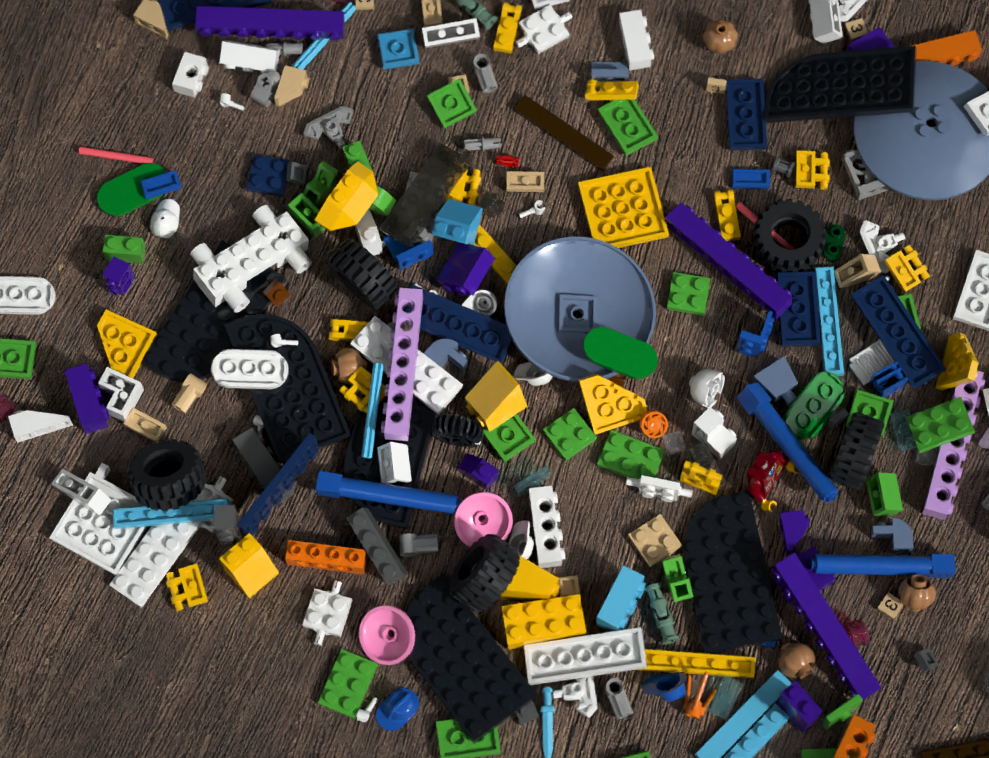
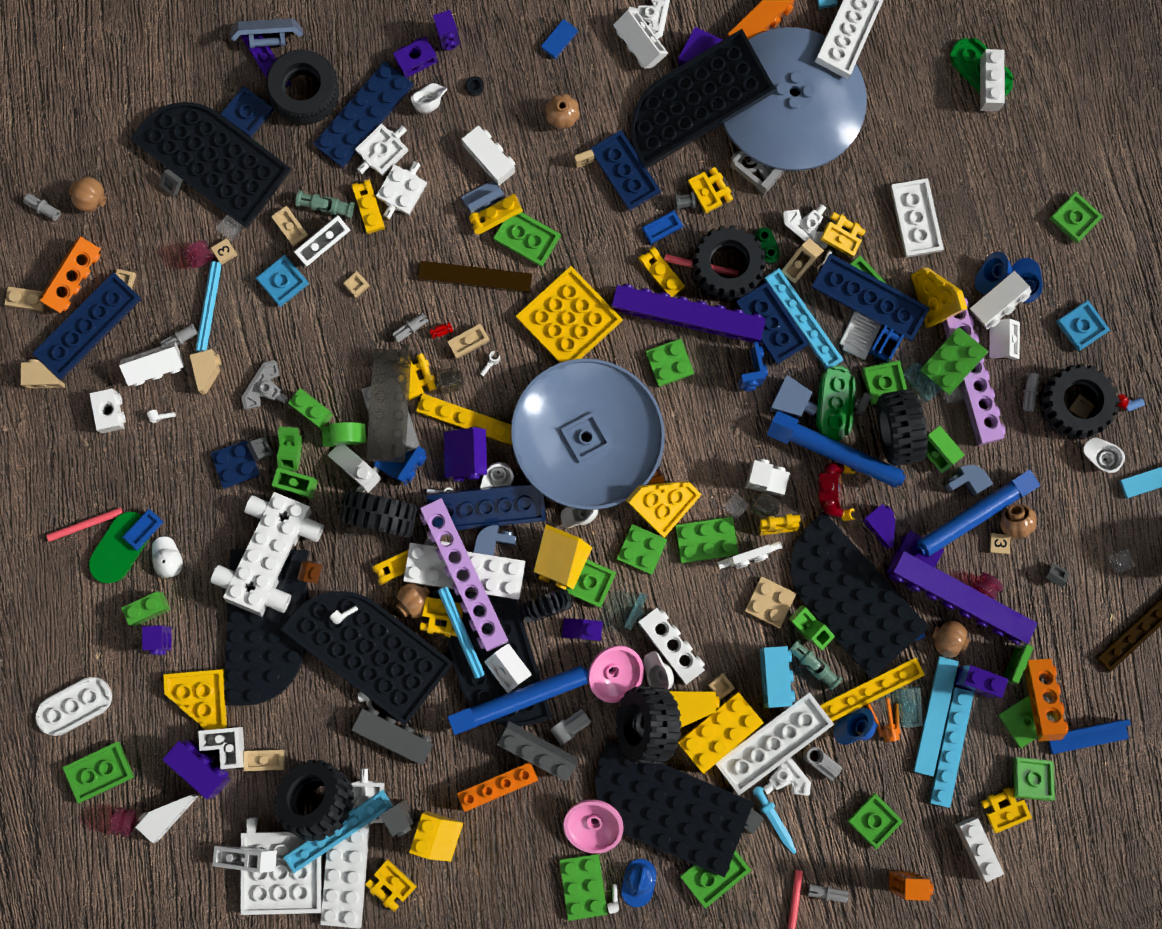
camera: 35 degrees left, 10 degrees up
tan piece [171,373,207,414] -> none
dark purple brick [195,6,345,41] -> none
white tile [211,349,288,389] -> none
dark blue plate [237,433,319,537] -> none
light grey piece [250,70,280,107] -> none
white plate [302,580,353,646] -> none
yellow wedge [315,161,378,231] -> none
bright green plate [427,78,477,129] -> none
dark azure slope [432,199,483,245] -> none
light grey piece [473,54,498,93] -> none
green tile [583,327,658,380] -> none
orange wheel [639,410,668,438] -> none
white cylinder [689,368,725,408] -> none
tan tile [844,18,868,42] -> none

